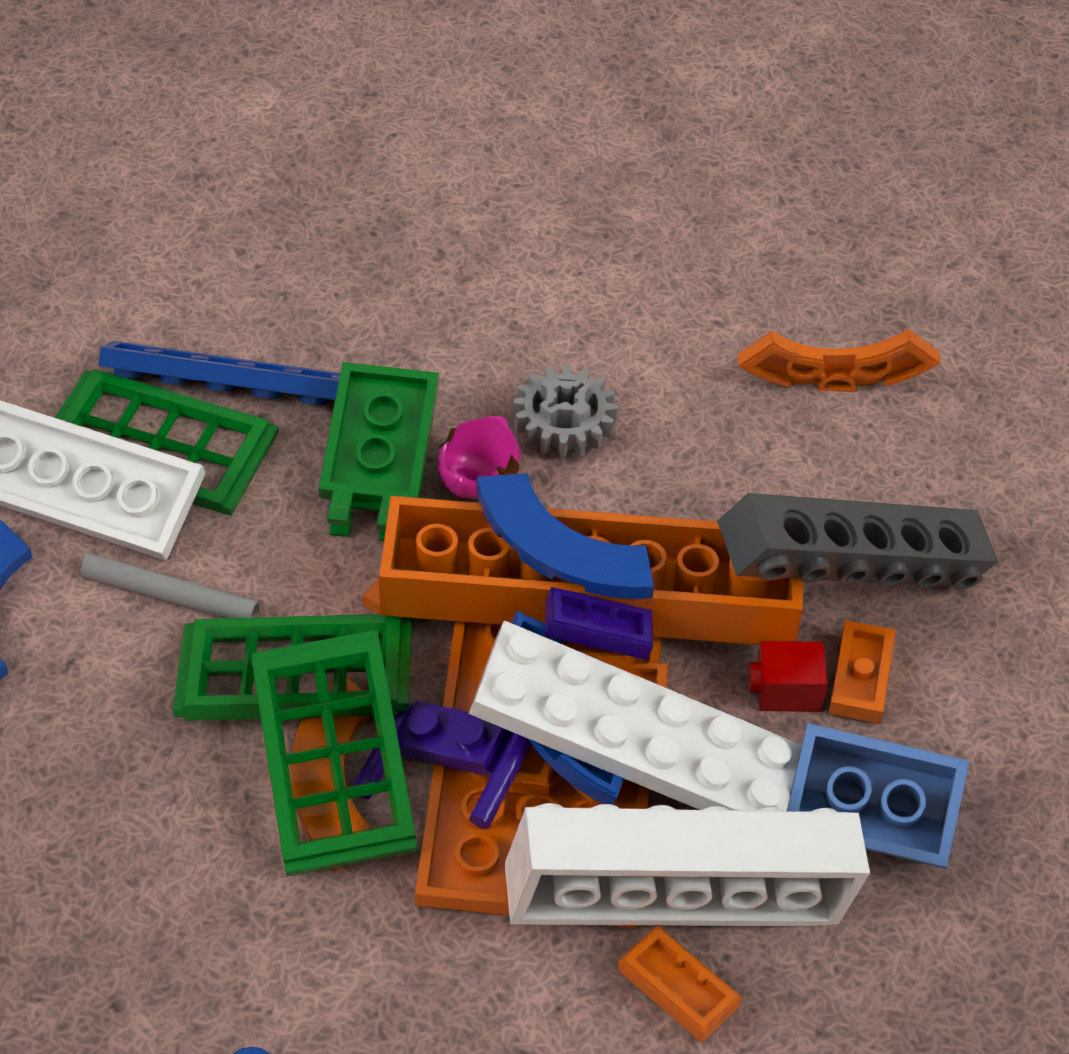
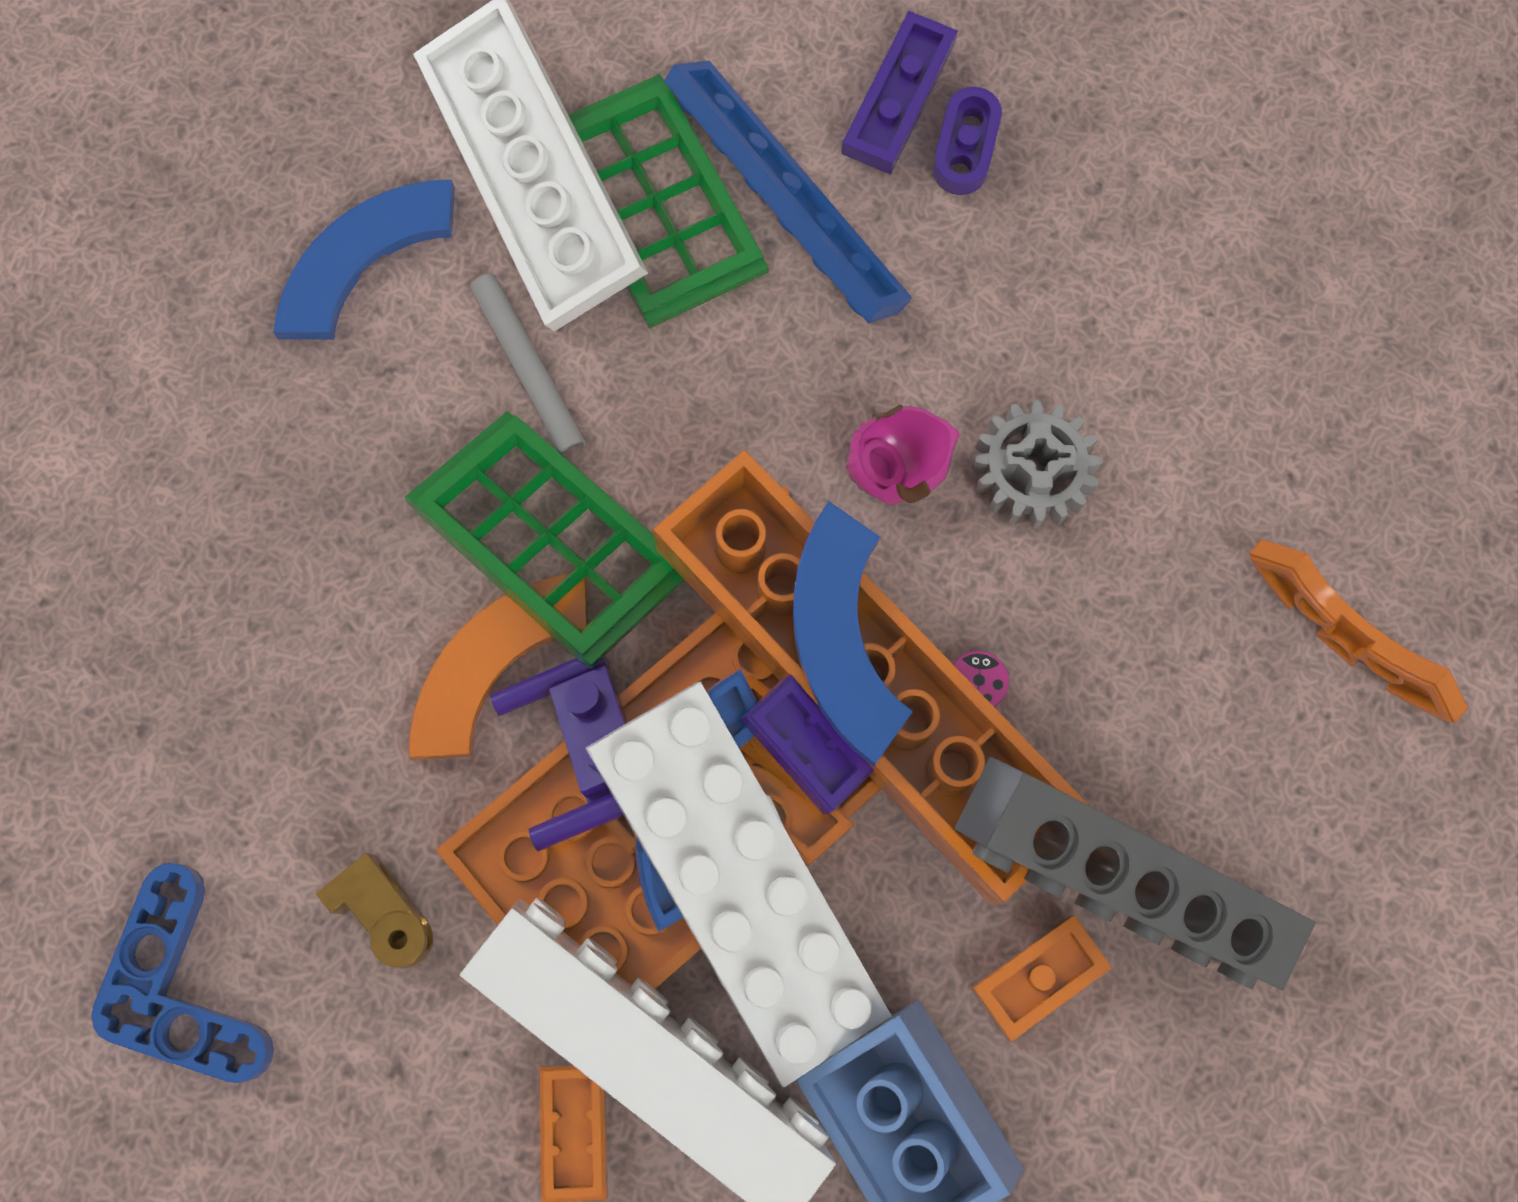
camera: 45 degrees right, 25 degrees up
green piece [251,630,418,877] -> none
green tile [318,362,439,541] -> none
red brick [747,641,828,712] -> none
none -> pearl gold leg [315,853,433,968]
none -> dark purple plate [841,11,958,174]
none -> dark purple plate [933,87,1002,195]

